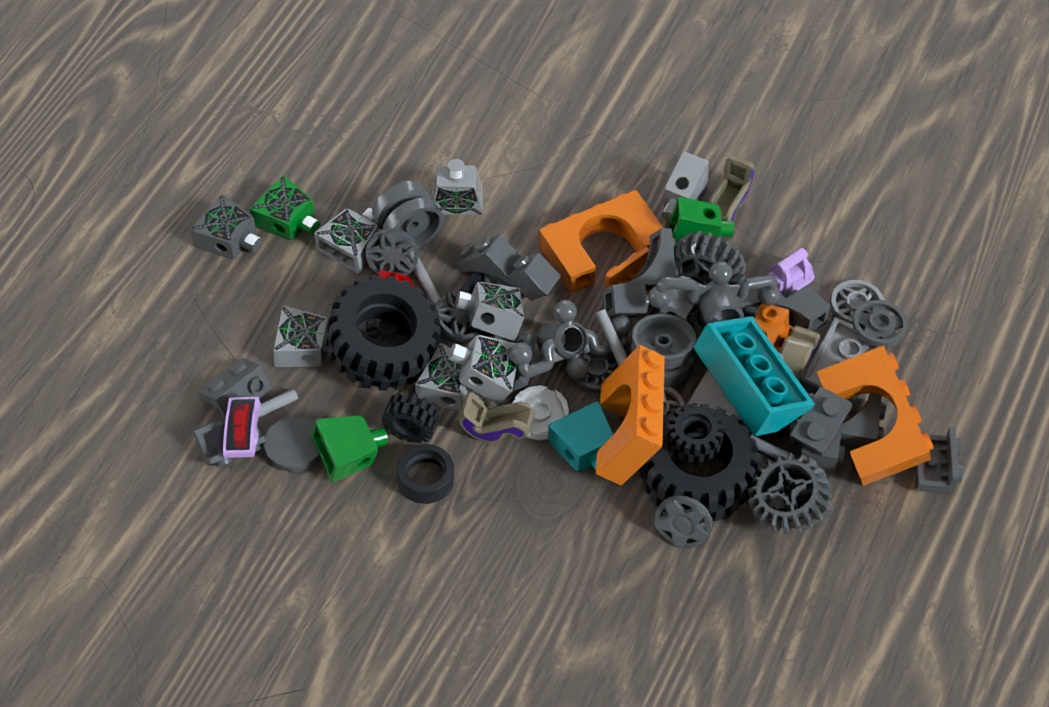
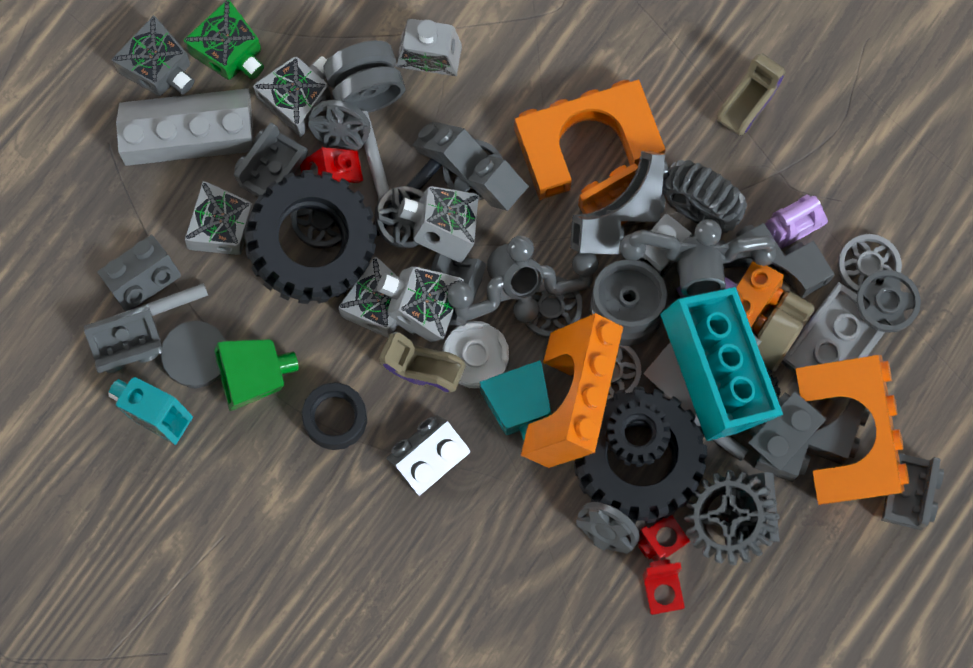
camera: 10 degrees right, 20 degrees up
slope [223,397,261,458] -> none
black tyre [382,392,440,443] -> none
light grey bar [595,309,627,365] -> none
light grey torso [662,151,709,220] -> none
green torso [666,197,734,245] -> none
none -> teal torso [109,377,193,445]
none -> light grey slope [116,88,254,166]
none -> dark grey bracket [234,123,309,197]
none -> bracket [386,415,471,496]
none -> red bracket [637,515,690,562]
none -> red bracket [643,559,685,615]

